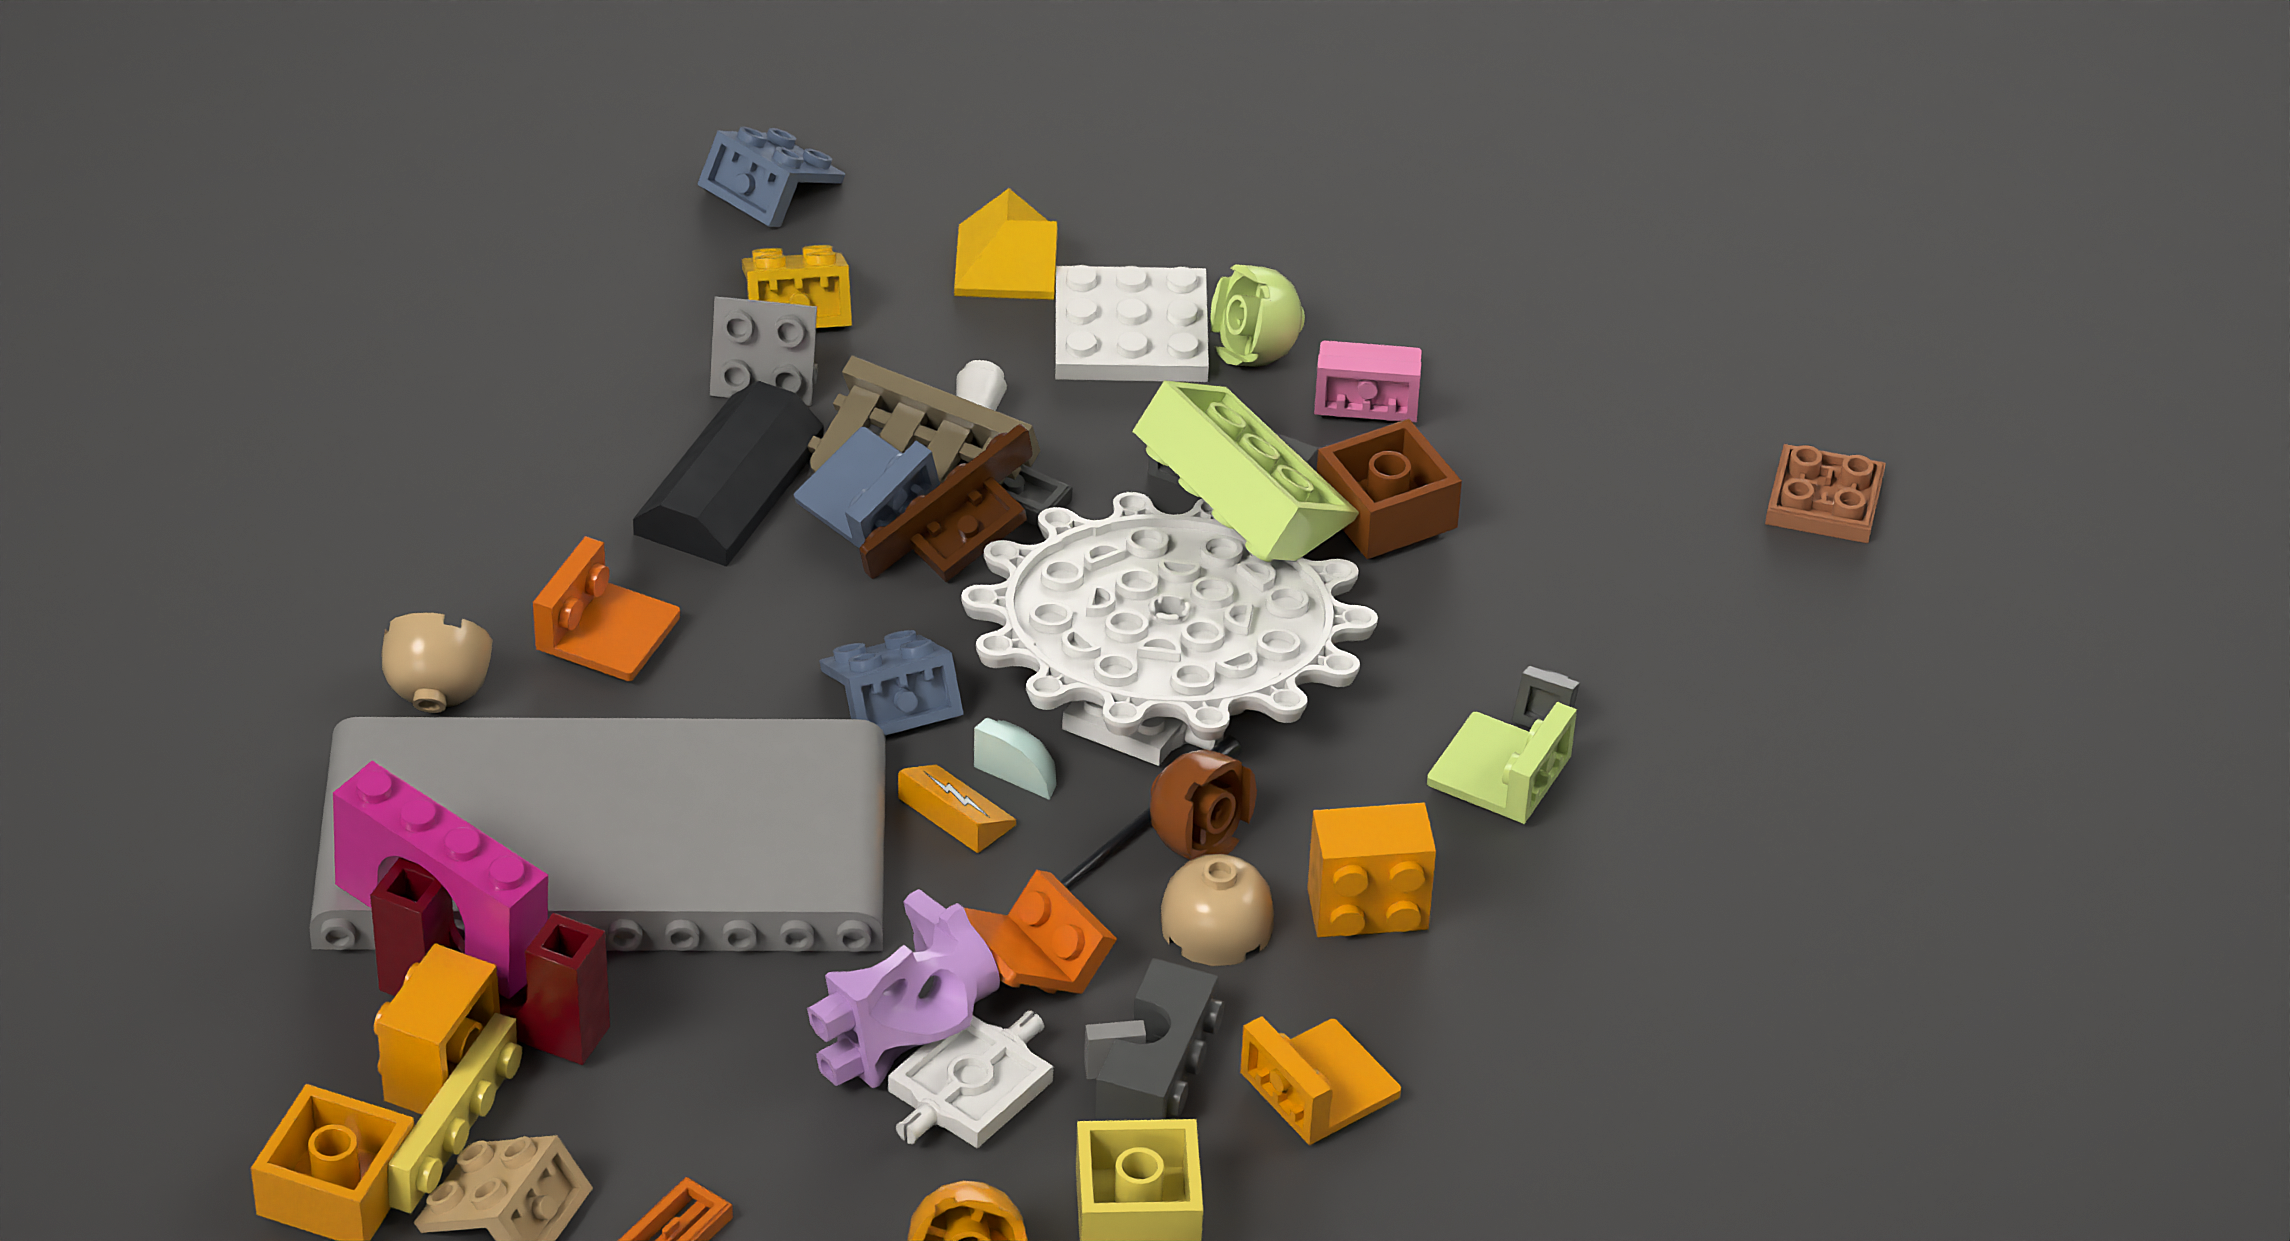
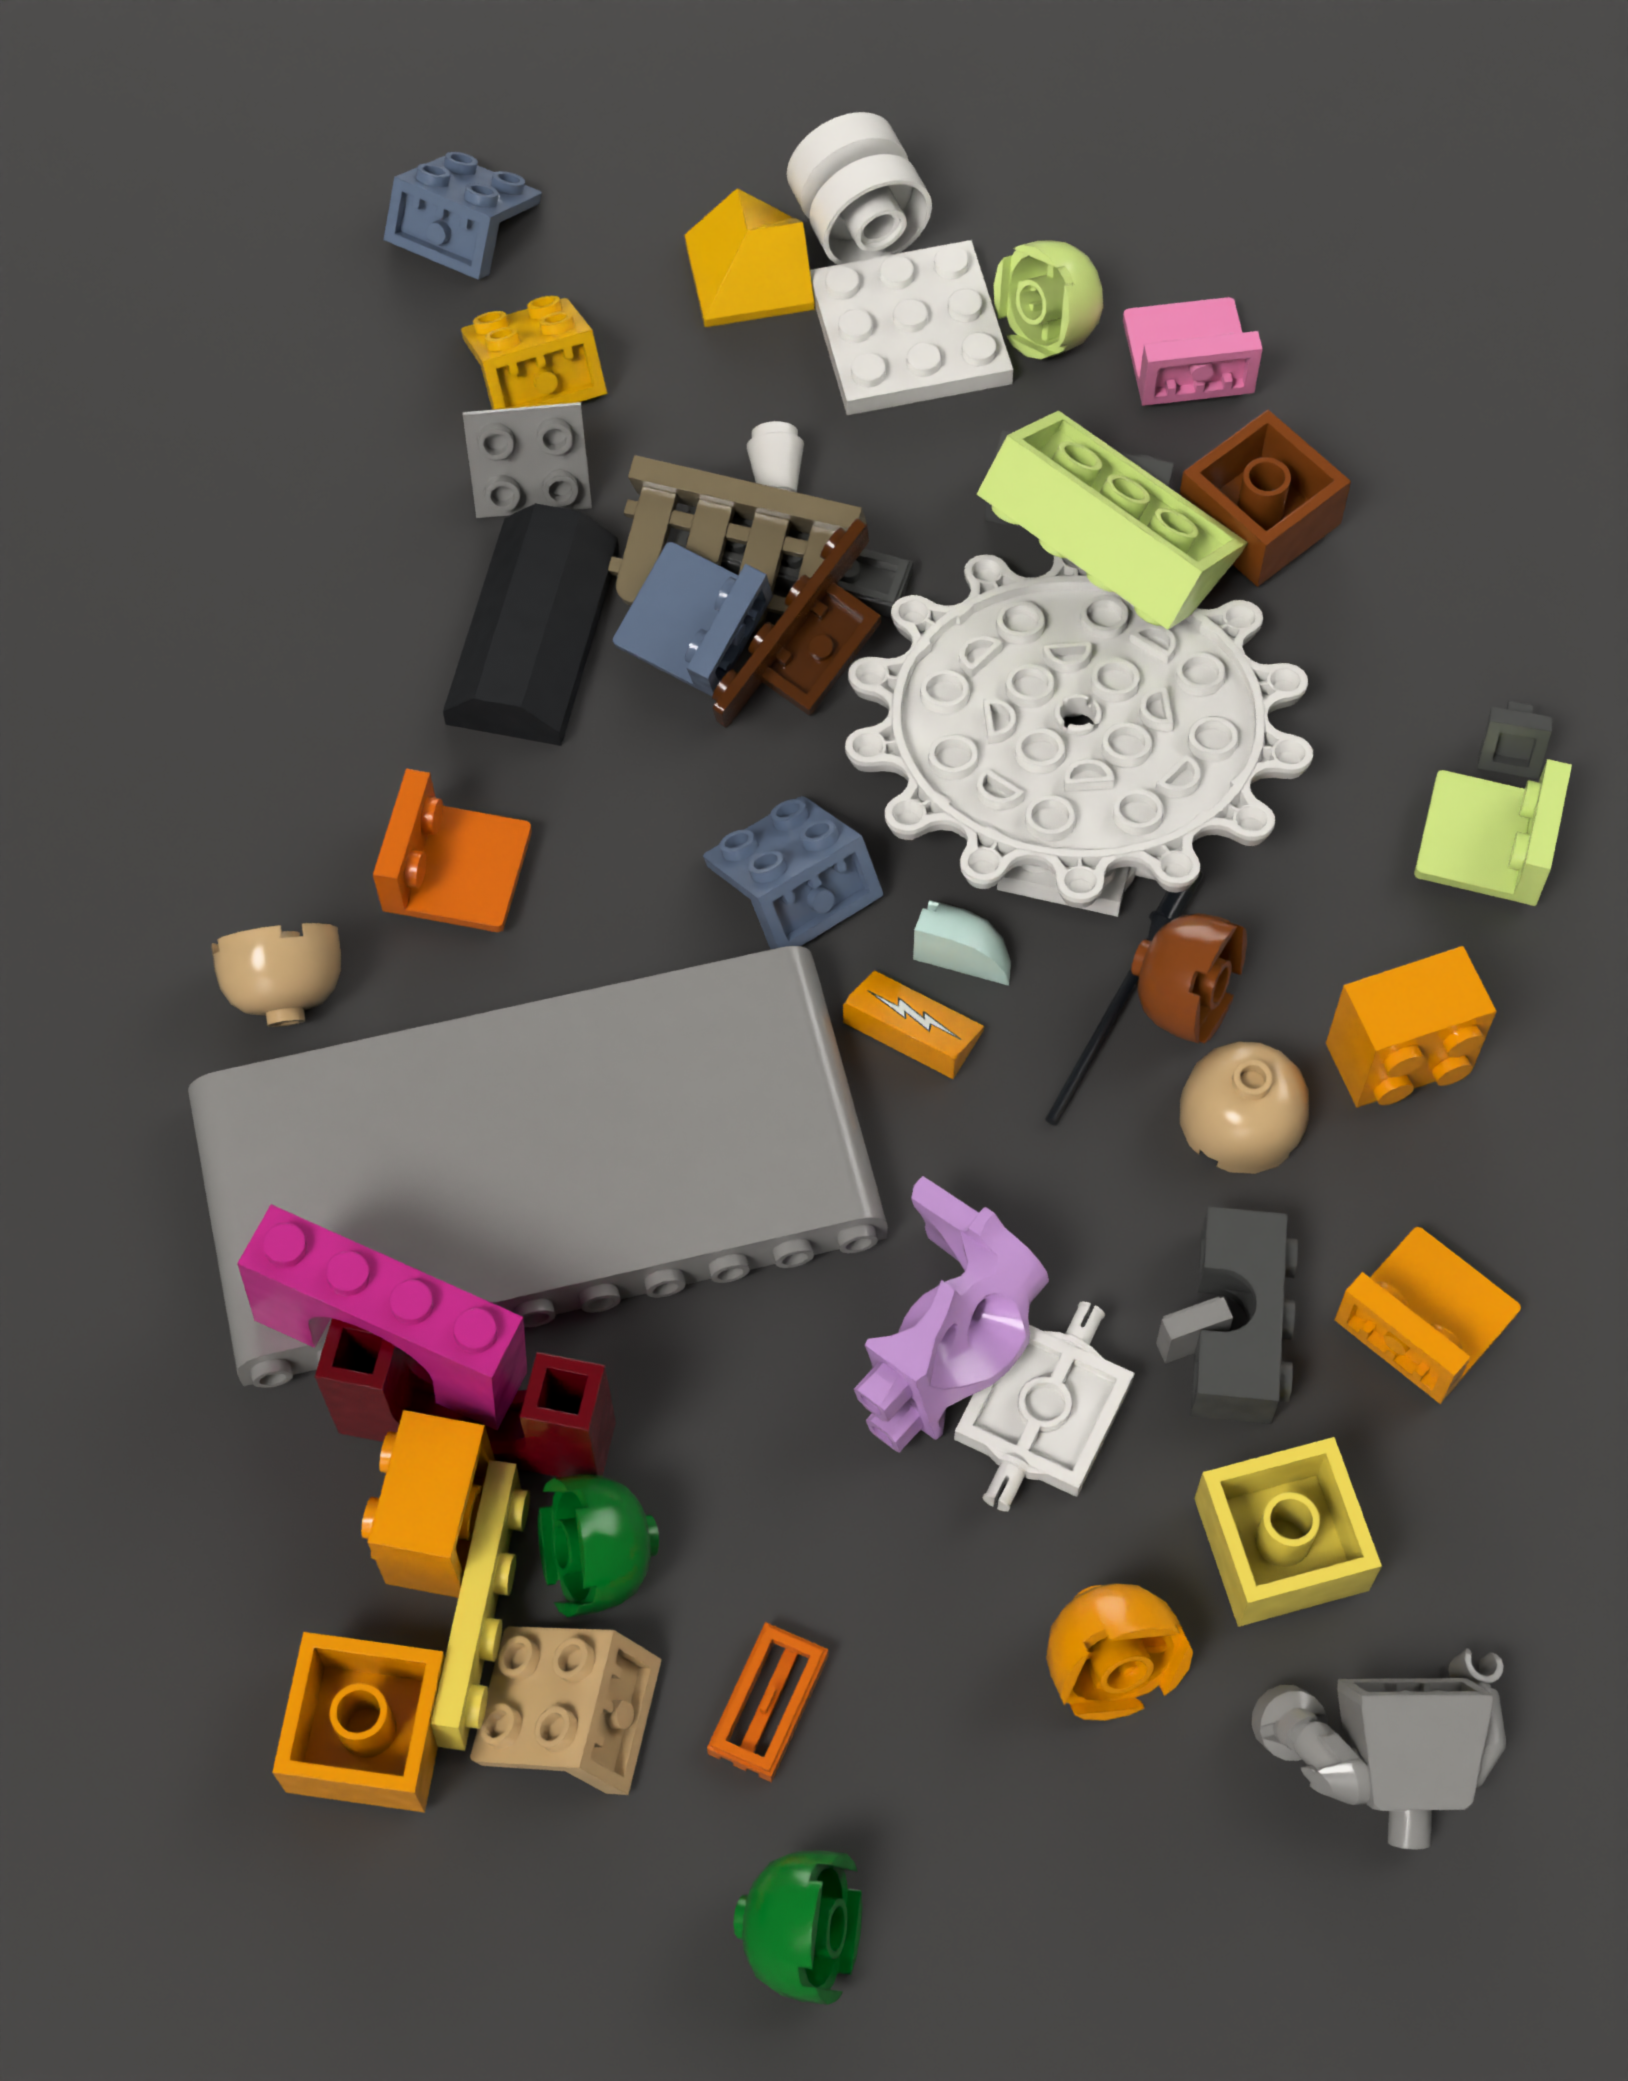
camera: 10 degrees left, 20 degrees up
orange bracket [951,870,1117,994] -> none
none -> green cylinder [538,1475,659,1618]
none -> white wheel [787,112,932,265]

